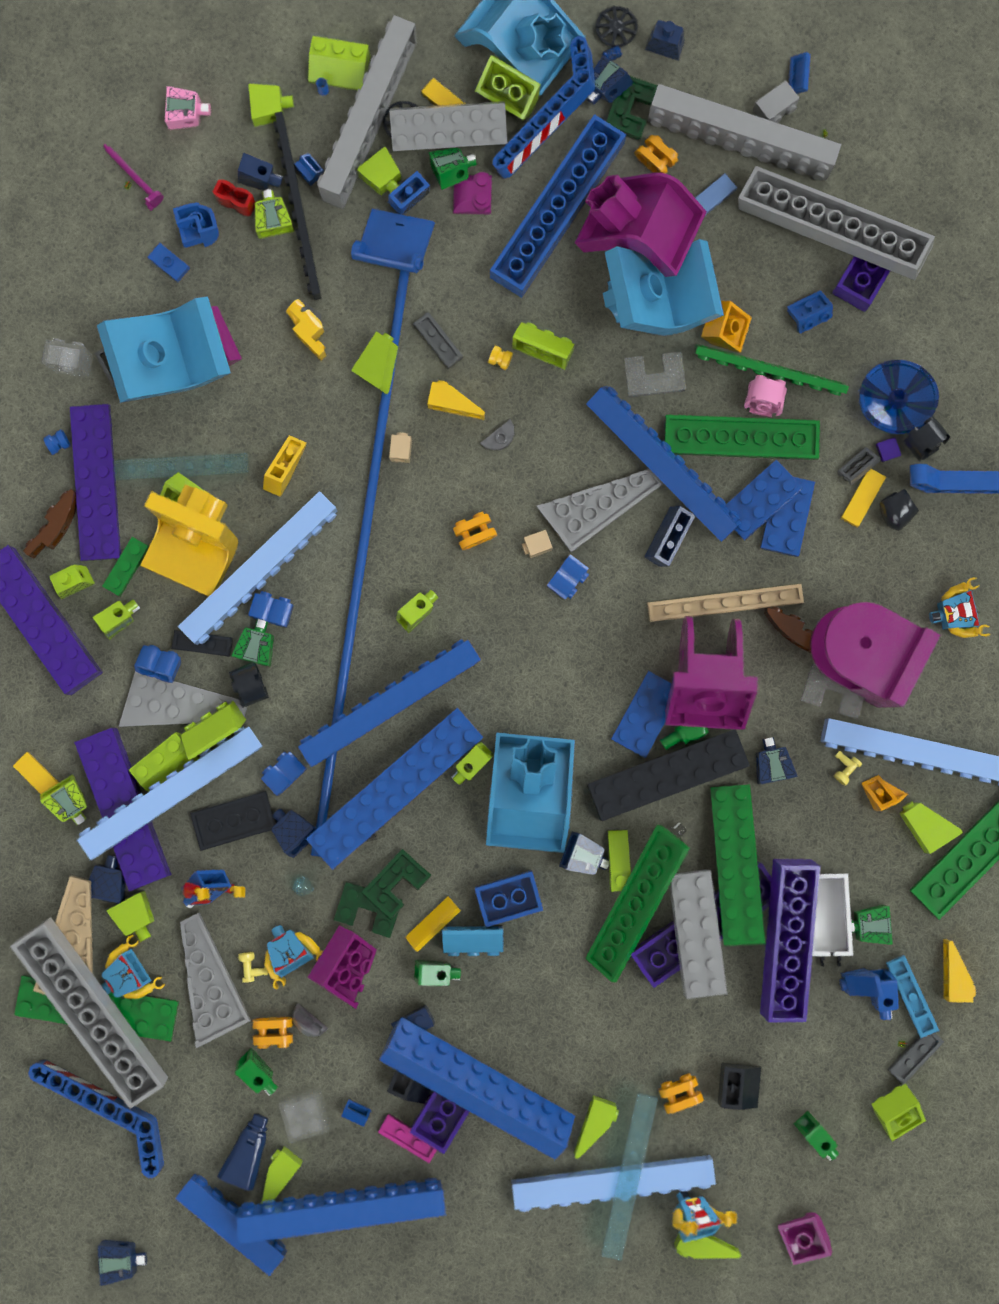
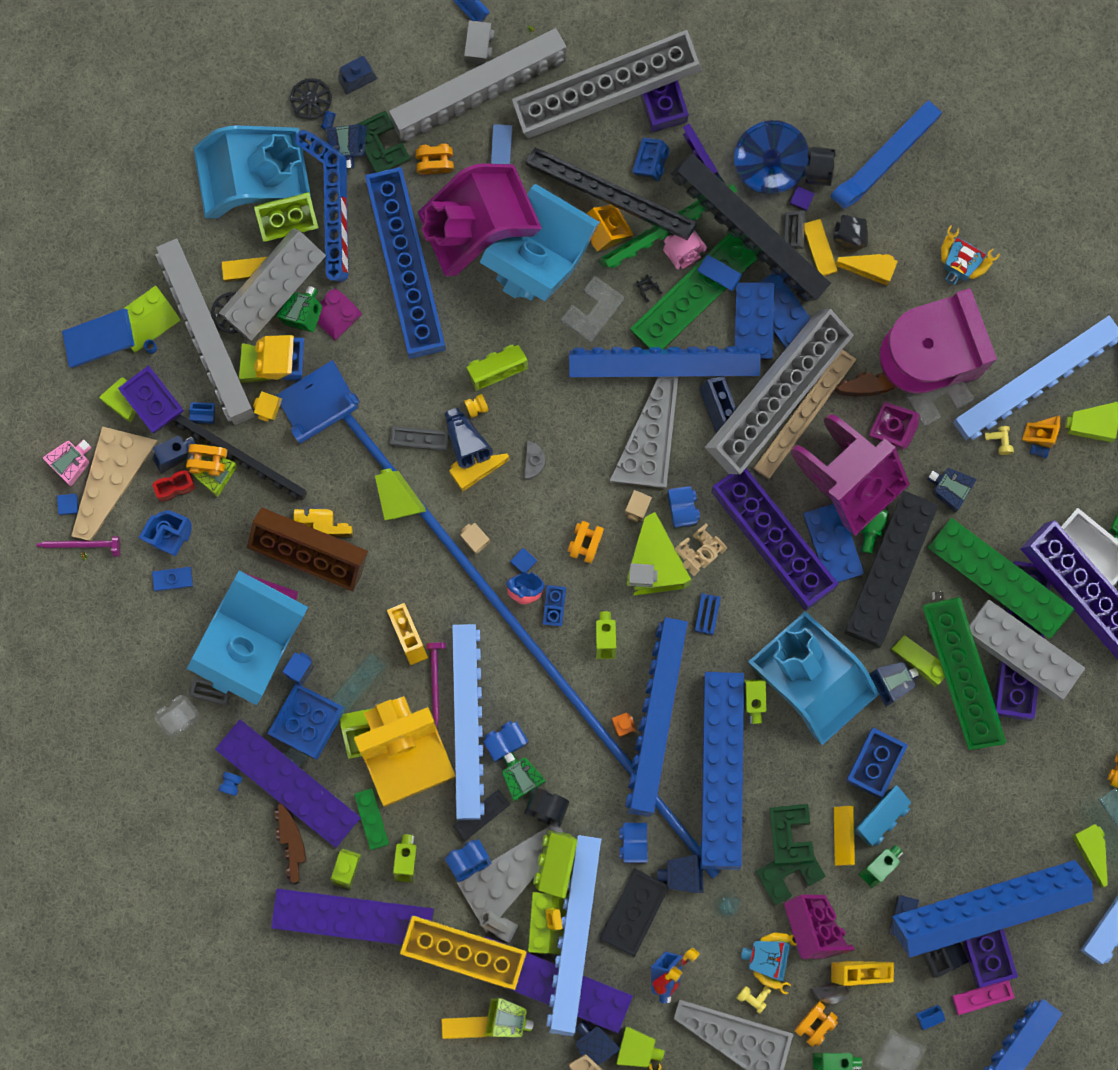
camera: 50 degrees left, 5 degrees down
none -> blue tile [57,494,78,515]
none -> blue tile [62,308,135,368]
none -> tan wing [71,427,158,541]
none -> dark purple plate [118,365,184,434]
none -> light orange brick [186,444,227,476]
none -> reddish brown brick [247,507,368,591]
none -> yellow brick [253,391,282,422]
none -> yellow slope [254,335,294,380]
none -> blue plate [267,683,346,760]
none -> blue brick [283,652,314,686]
none -> yellow brick [400,915,527,990]
none -> magenta piece [426,642,446,727]
none -> dark blue piece [445,408,493,469]
none -> light grey piece [479,911,518,943]
none -> blue hair [506,571,545,604]
none -> blue tile [510,548,537,573]
none -> black plate [525,147,697,241]
none -> blue slope [543,585,566,626]
none -> yellow tile [545,908,562,930]
none -> orange brick [611,712,636,738]
none -> lime ladder [627,512,691,596]
none -> light grey brick [629,563,657,587]
none -> black piece [636,274,663,303]
none -> black brick [670,154,831,302]
none -> tan piece [674,524,727,576]
none -> dark purple plate [683,124,724,182]
none -> blue tile [695,593,721,635]
none -> blue slope [697,255,742,291]
none -> light grey brick [705,309,854,474]
none -> dark purple brick [711,468,838,611]
none -> yellow slope [831,961,894,986]
none -> yellow slope [836,254,898,286]
none -> magenta slope [869,402,920,450]
none -> blue piece [1030,443,1050,458]

